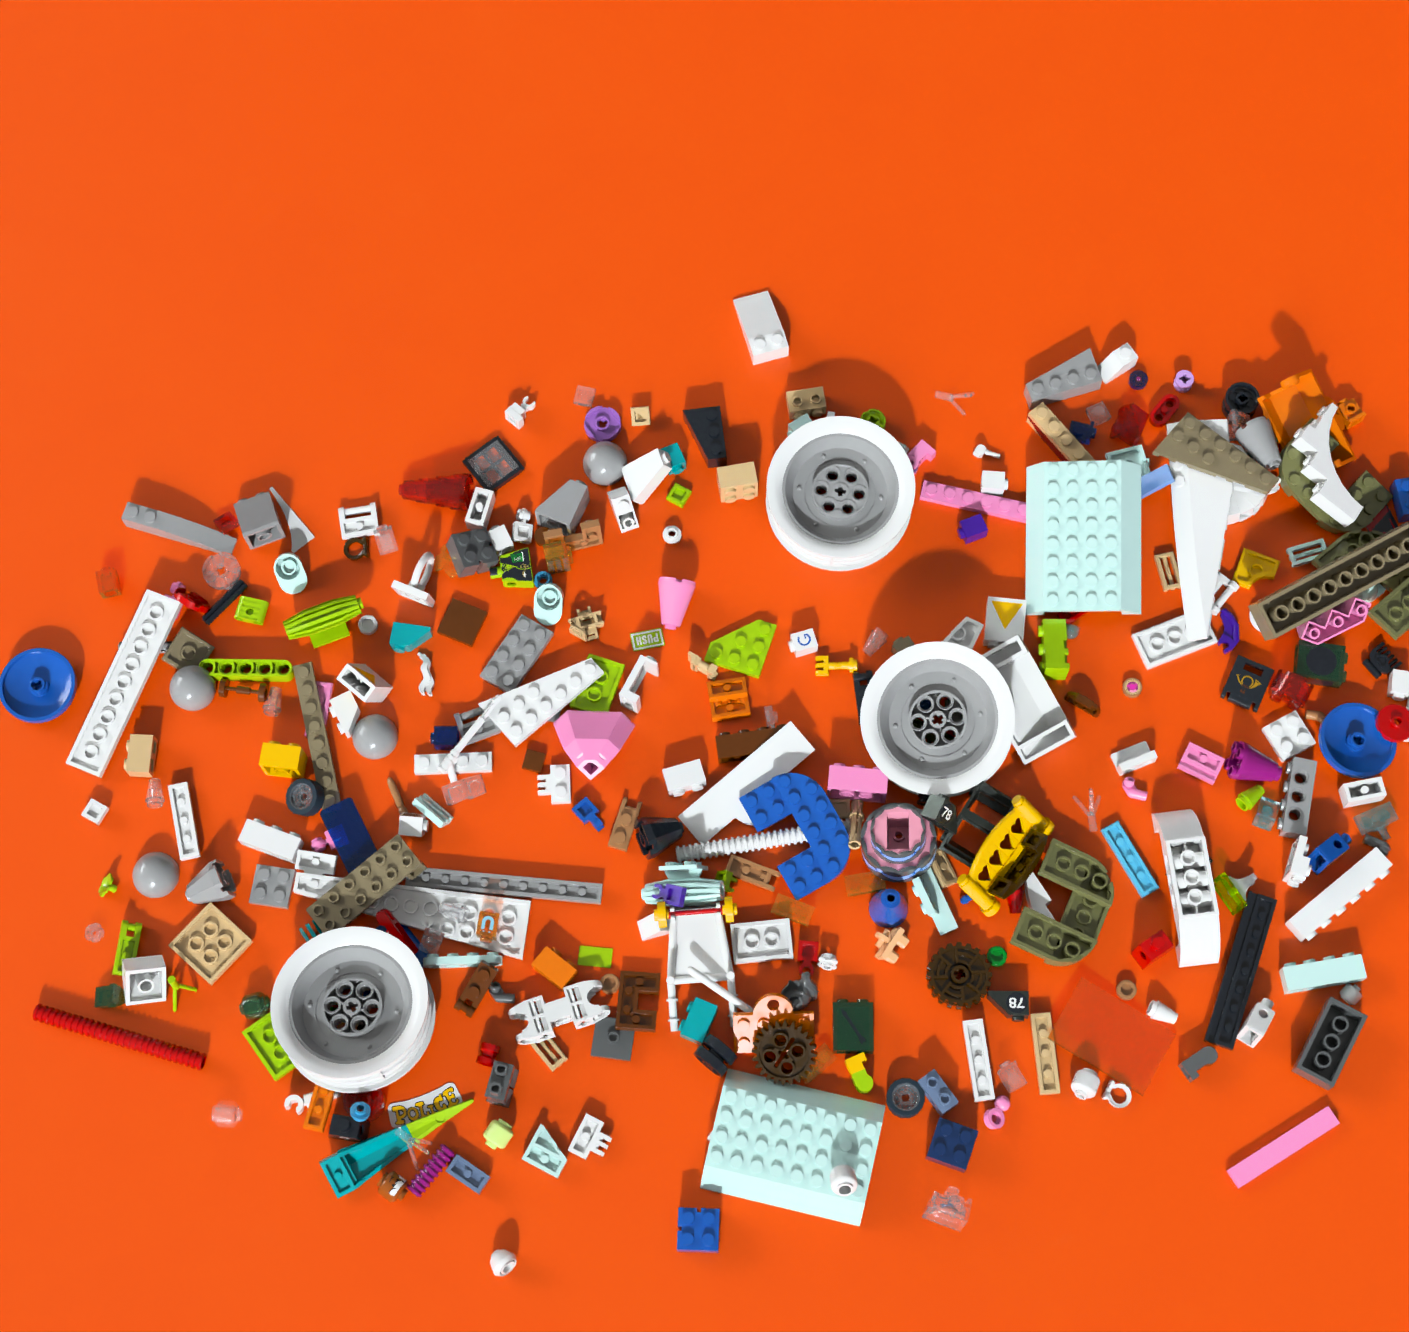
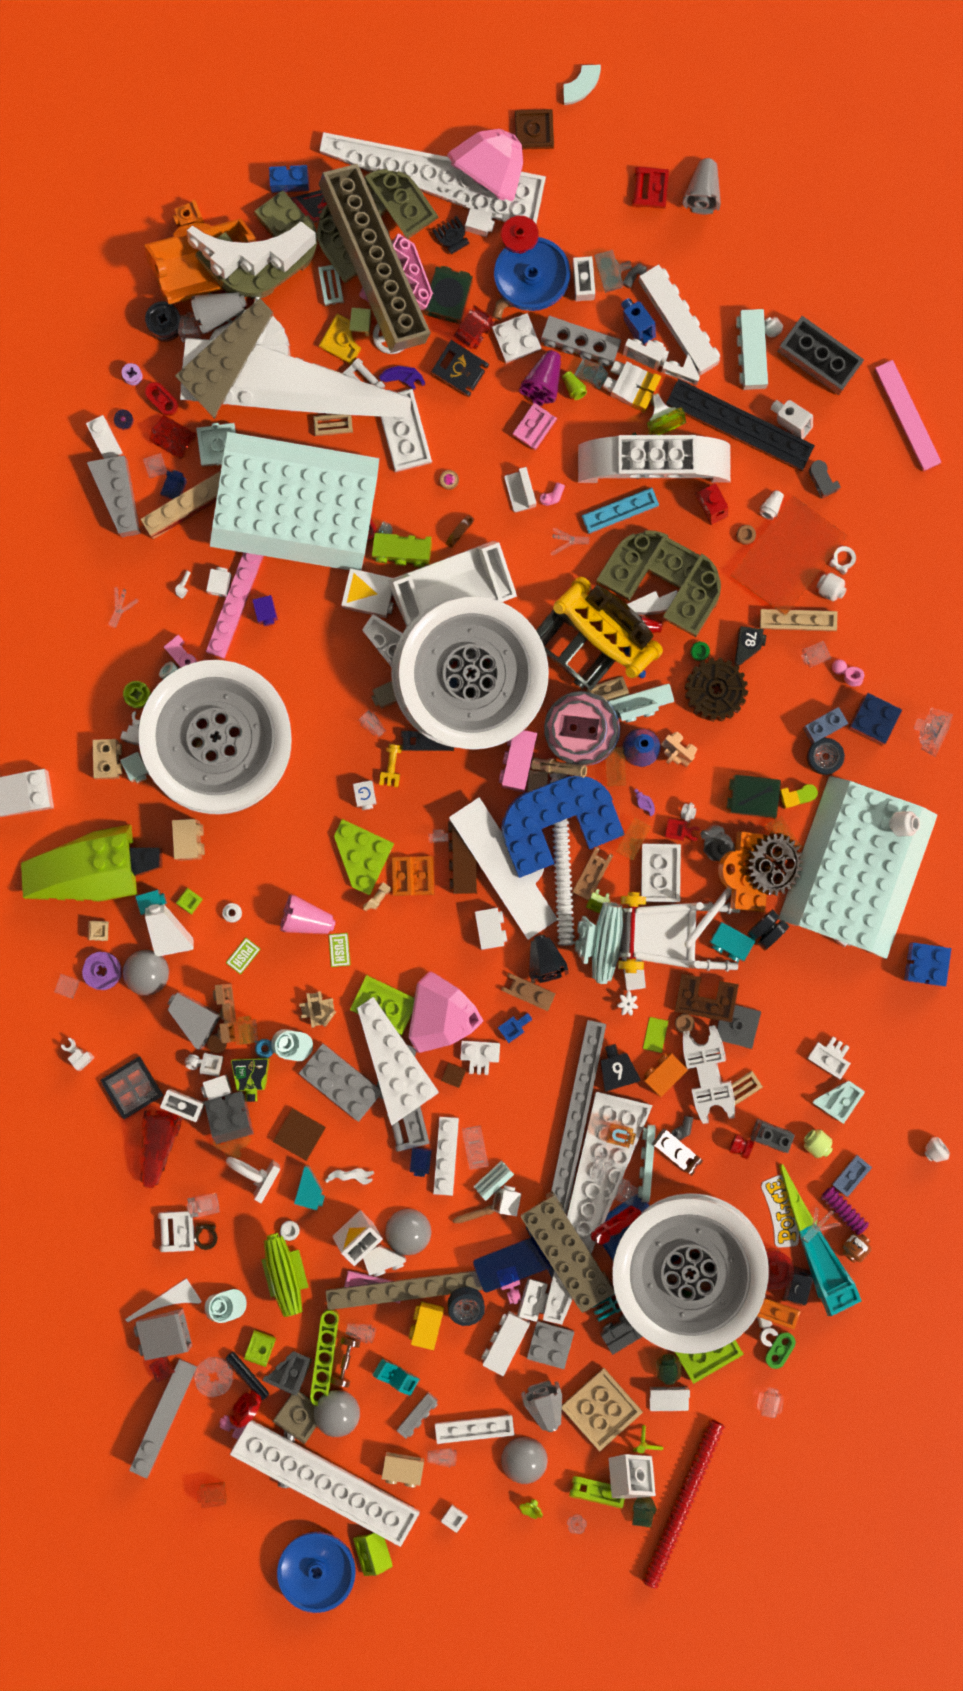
camera: 85 degrees left, 15 degrees up
dark azure plate [350,1102,371,1122] -> none
white piece [437,695,502,783] -> none
white slope [607,486,639,533] -> none
white panel [619,655,659,714] -> none
dark purple plate [652,883,687,907] -> none
pearl dark grey slope [921,793,957,835] -> none
white plate [962,1019,995,1102] -> none
medium blue tile [1141,464,1175,499] -> none
none -> lime wedge [21,824,137,902]
none -> sticker [226,938,261,975]
none -> dark grey wing [262,1351,312,1396]
none -> yellowish green panel [350,308,372,336]
none -> lime panel [353,1532,393,1576]
none -> teal slope [372,1358,420,1396]
none -> light grey piece [397,1392,438,1439]
none -> black torso [600,1044,641,1092]
none -> dark grey brick [600,1314,643,1355]
none -> white hips [603,361,662,413]
none -> white plant [617,991,638,1016]
none -> medium lavender piece [634,789,655,816]
none -> white panel [650,1387,690,1411]
none -> white slope [661,354,700,386]
none -> bright green plate [765,1332,796,1369]

